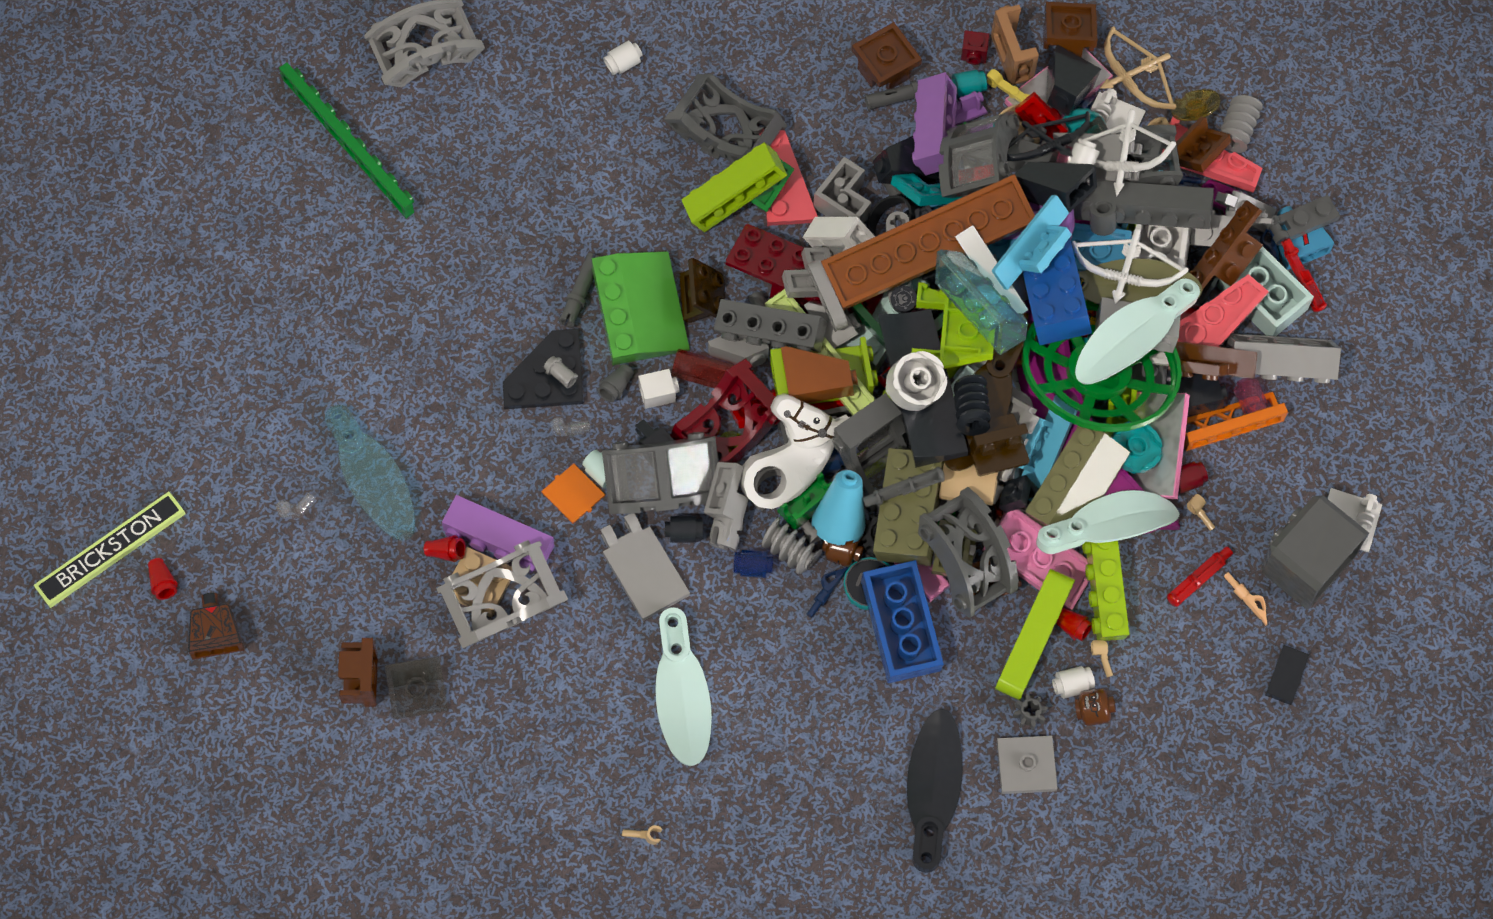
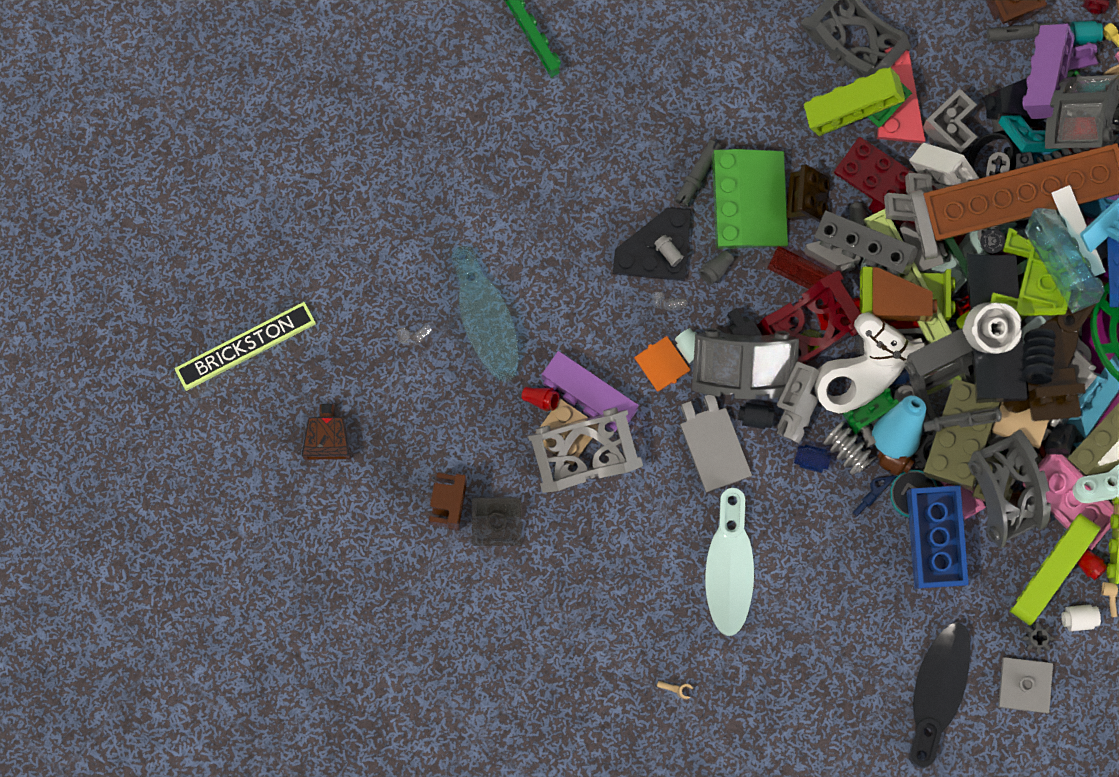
camera: 10 degrees right, 10 degrees up
red cone [147,558,178,600] -> none
white brick [638,369,680,409] -> none
reddish brown head [1075,688,1116,726] -> none

